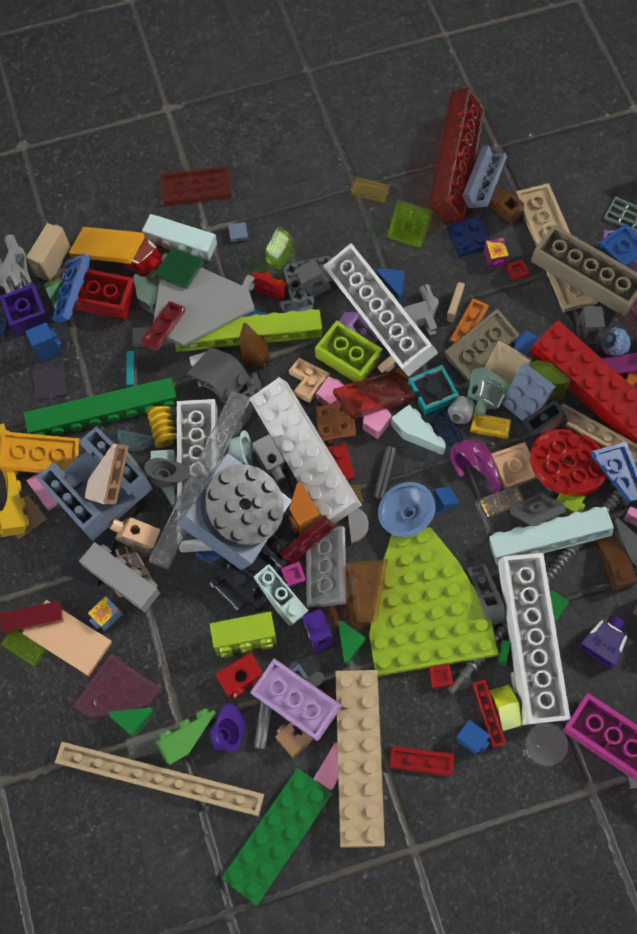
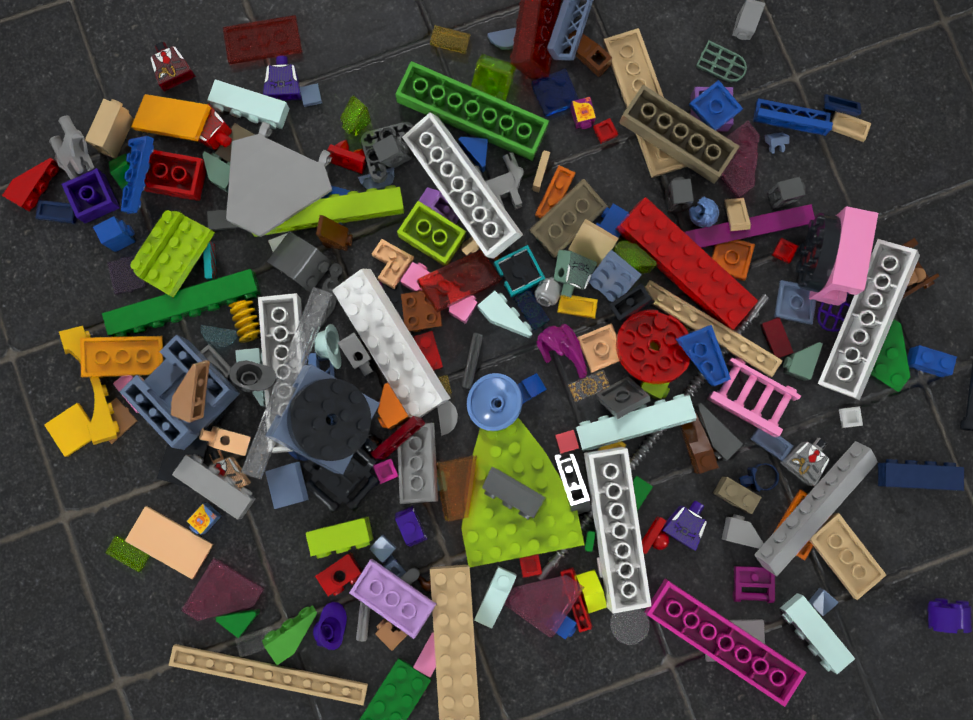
camera: 10 degrees left, 15 degrees up
dark red tile [0,601,64,634] -> none
dark red tile [141,301,186,351] -> none
dark green tile [155,247,204,289] -> none
light aqua slope [254,564,308,626] -> none
green slope [338,621,366,666] -> none
red tile [389,746,454,776] -> none
none -> lime plate [130,210,215,298]
none -> torso [151,42,196,91]
none -> dark purple torso [263,56,302,101]
none -> sand blue tile [265,462,309,509]
none -> sand blue slope [370,534,397,563]
none -> bright green brick [395,61,549,161]
none -> light aqua slope [474,566,516,628]
none -> dark grey slope [482,467,546,520]
none -> sand blue tile [487,26,524,50]
none -> clear pink plate [504,575,584,638]
none -> coral tile [555,430,579,454]
none -> red tile [642,516,669,554]

